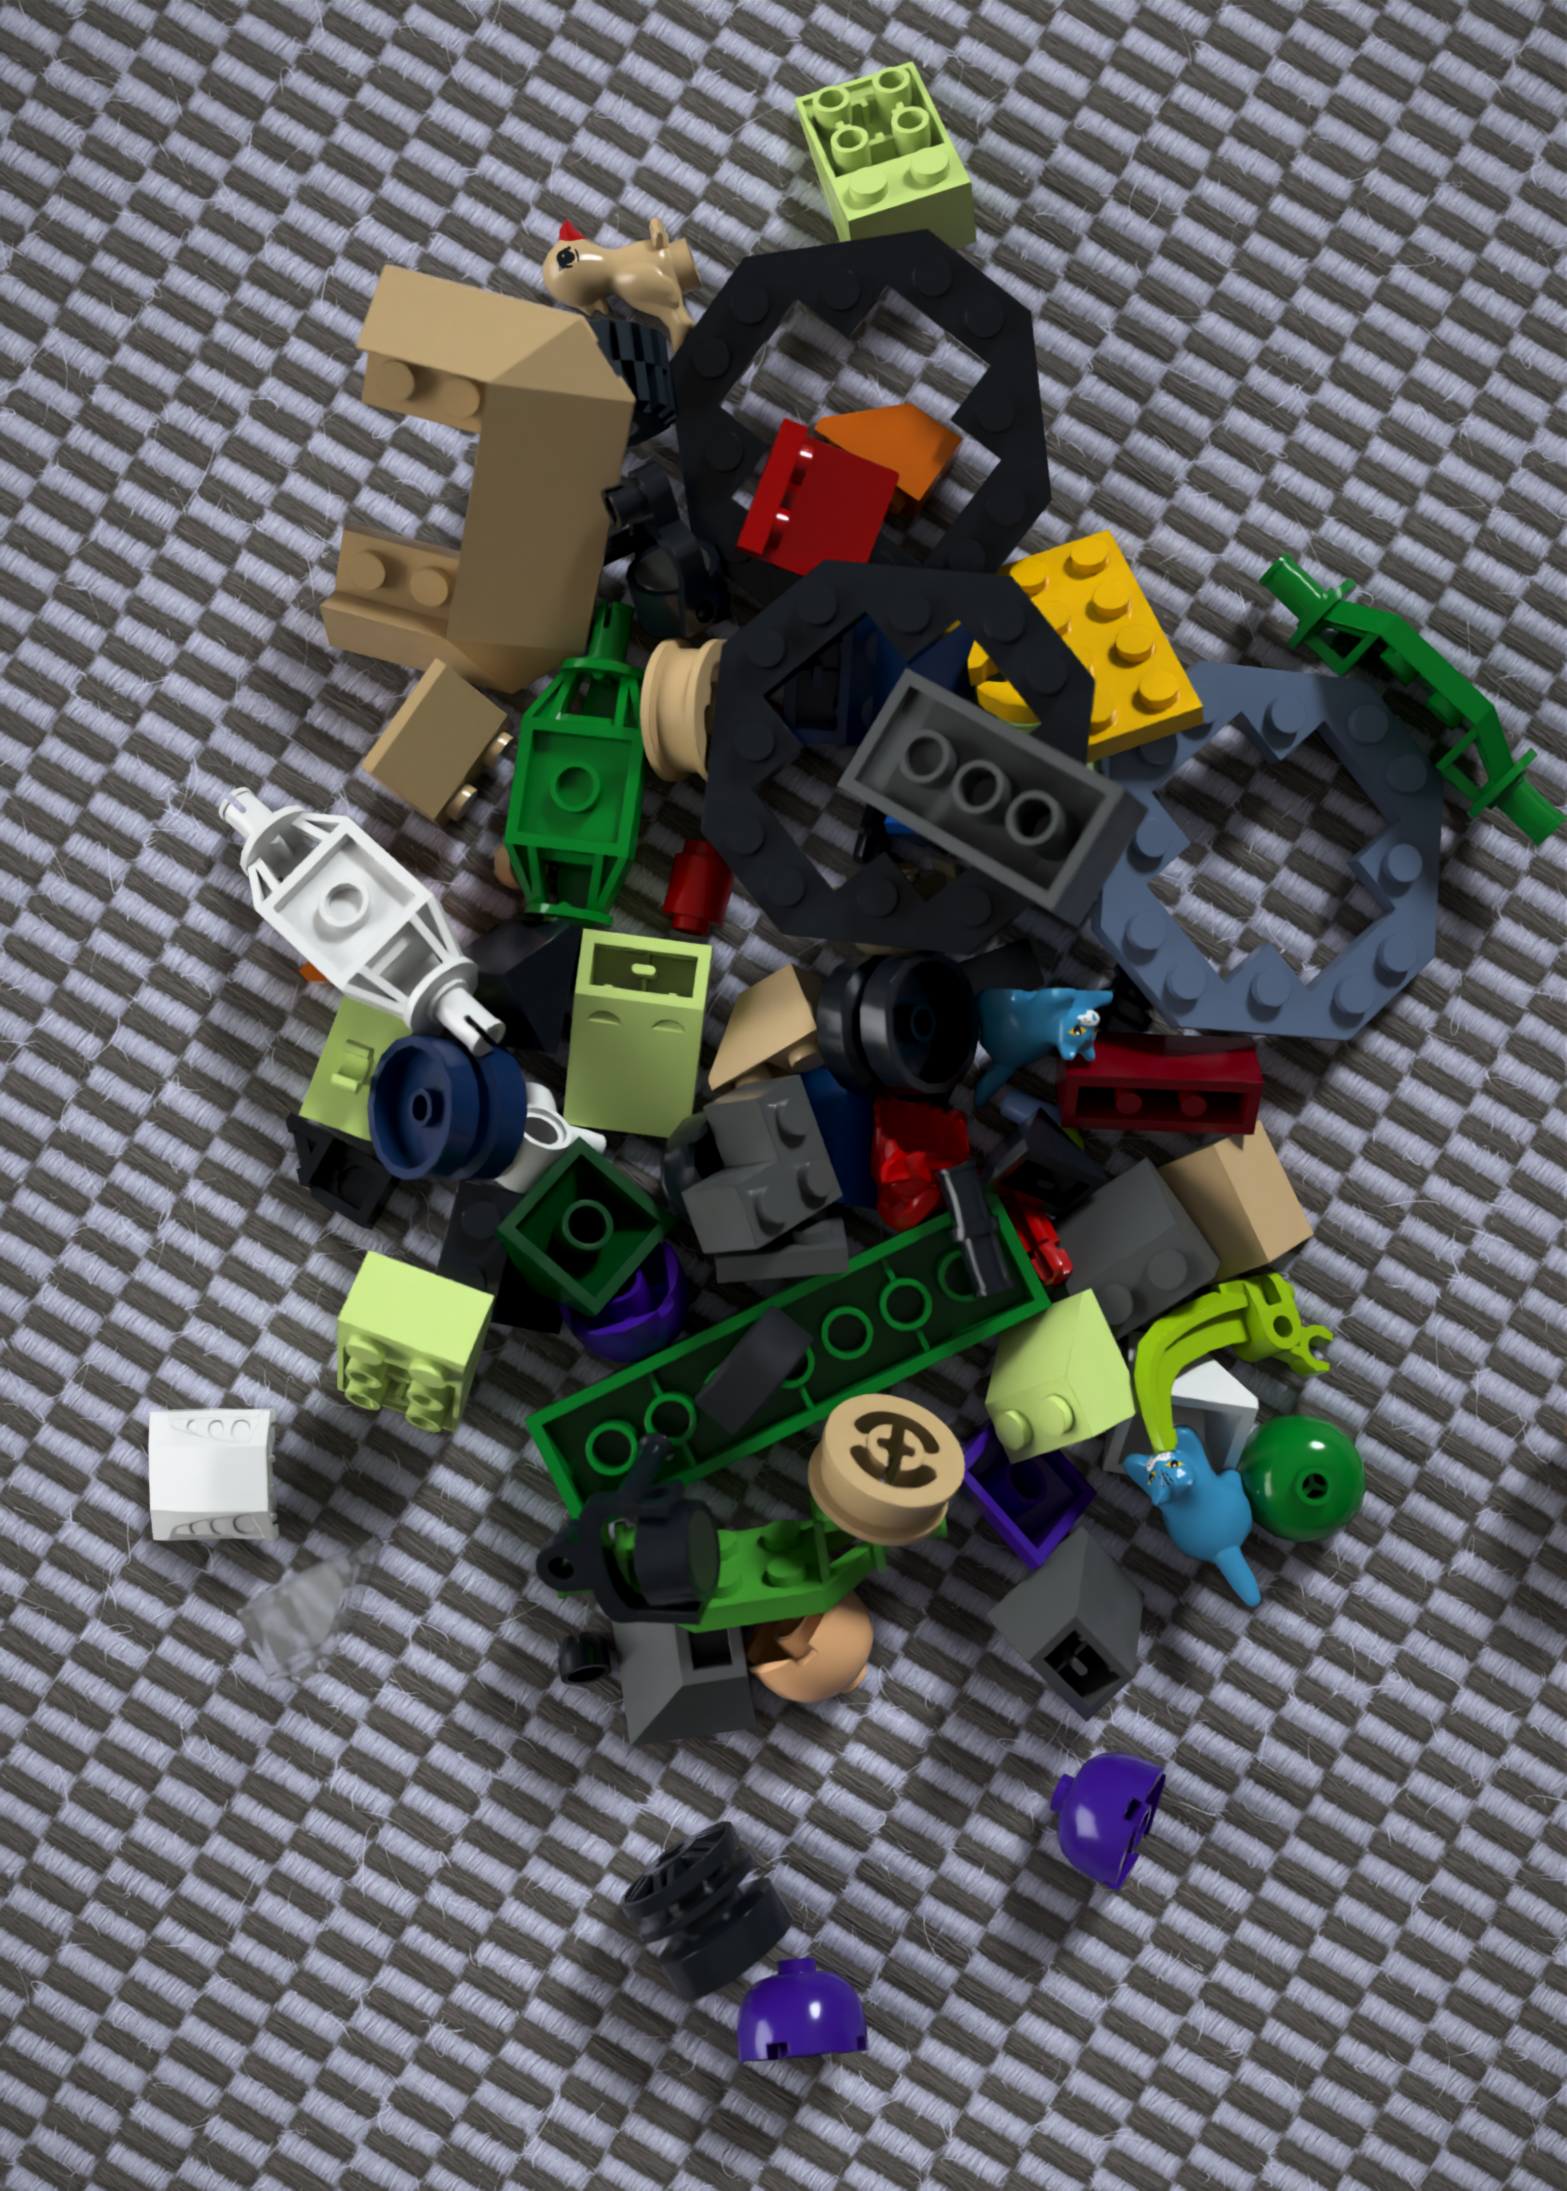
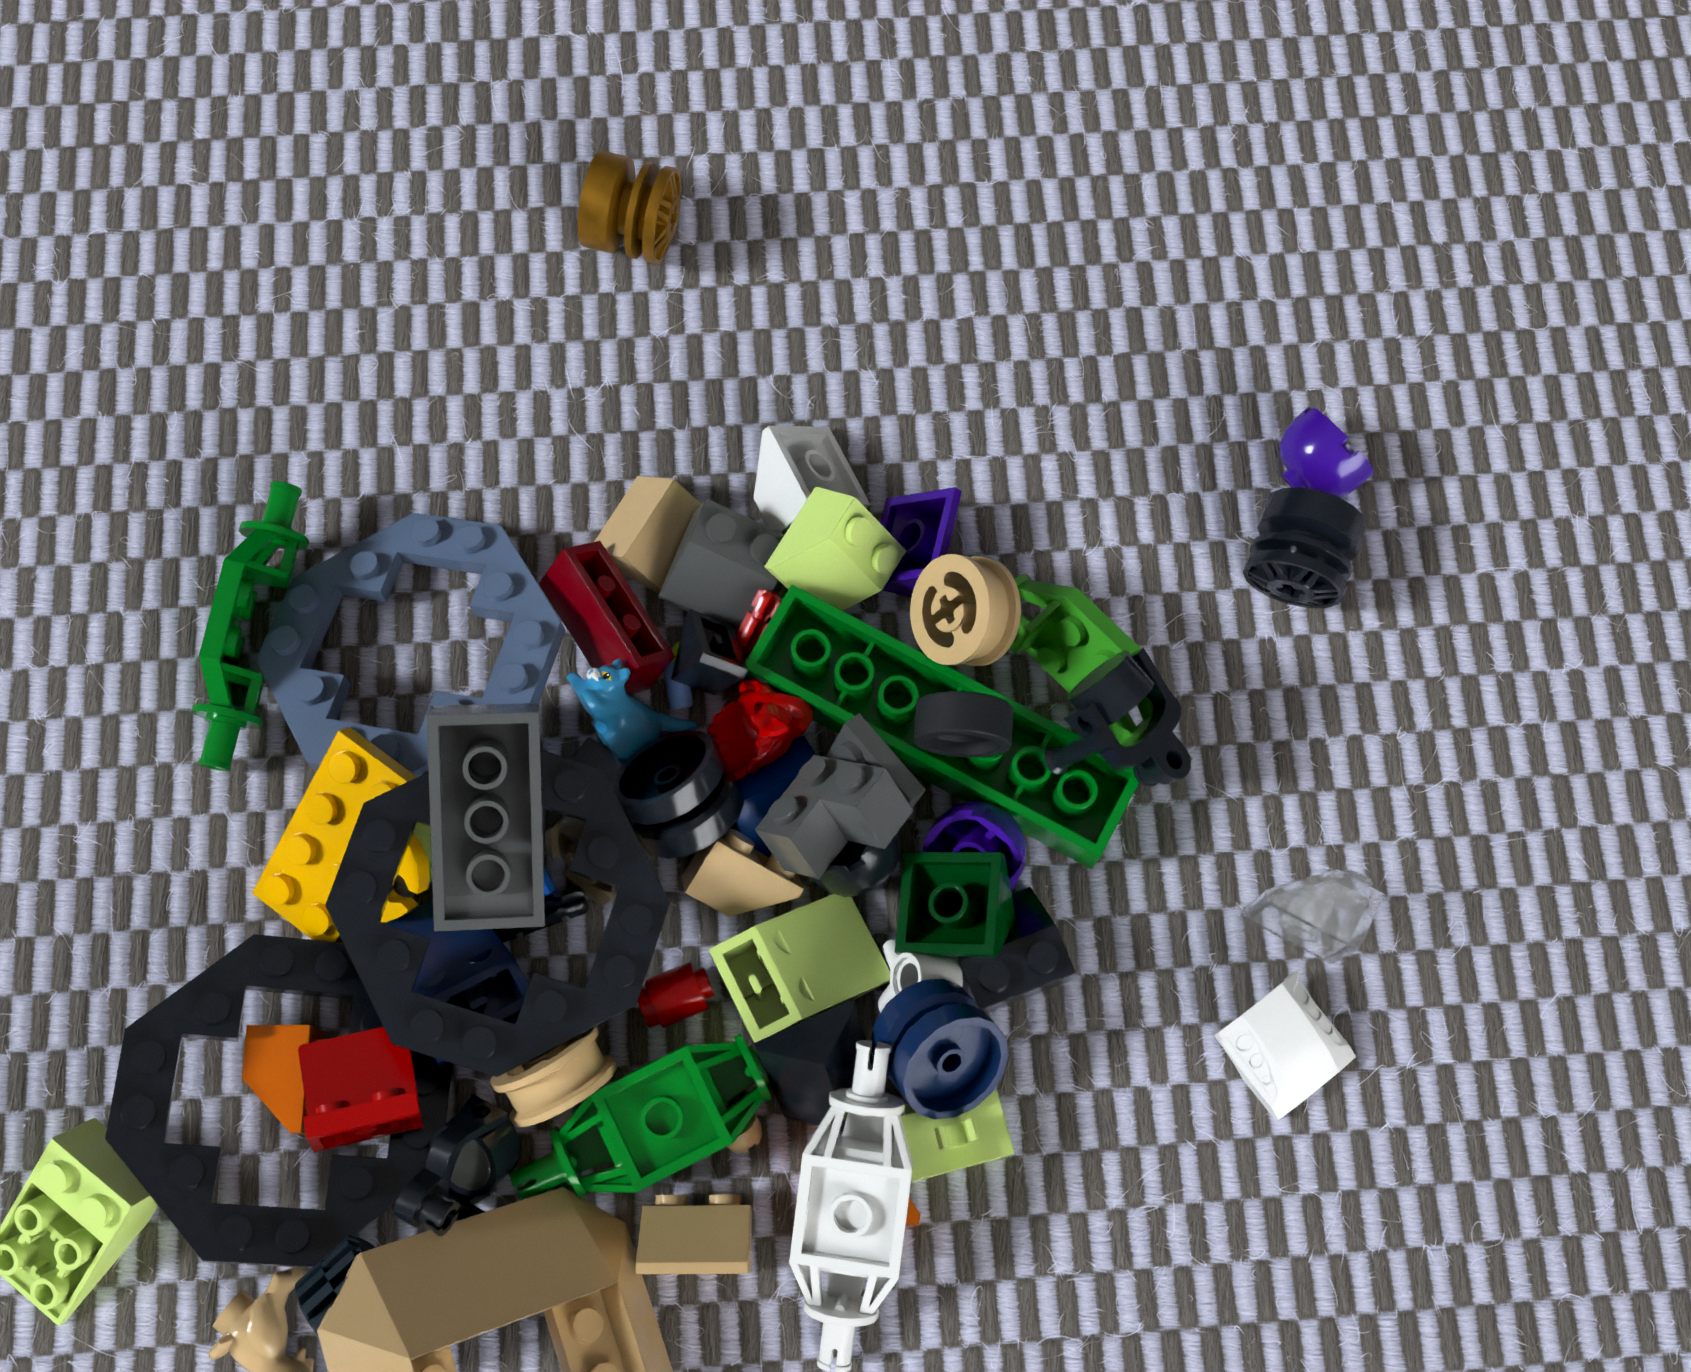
camera: 120 degrees left, 15 degrees down
black slope [286,1112,401,1230] -> none
yellowish green slope [337,1250,494,1433] -> none
black hinge [558,1631,612,1685] -> none
dark grey slope [612,1621,757,1746] -> none
light nougat cylinder [746,1589,873,1704] -> none
black pin [934,1160,1014,1299] -> none
dark grey slope [986,1525,1145,1722] -> none
dark purple cylinder [1050,1752,1166,1891] -> none
black wheel [1100,962,1155,1033] -> none
dark azure animal [1122,1425,1261,1607] -> none
lime piece [1134,1272,1333,1455] -> none
green cylinder [1236,1414,1367,1543] -> none

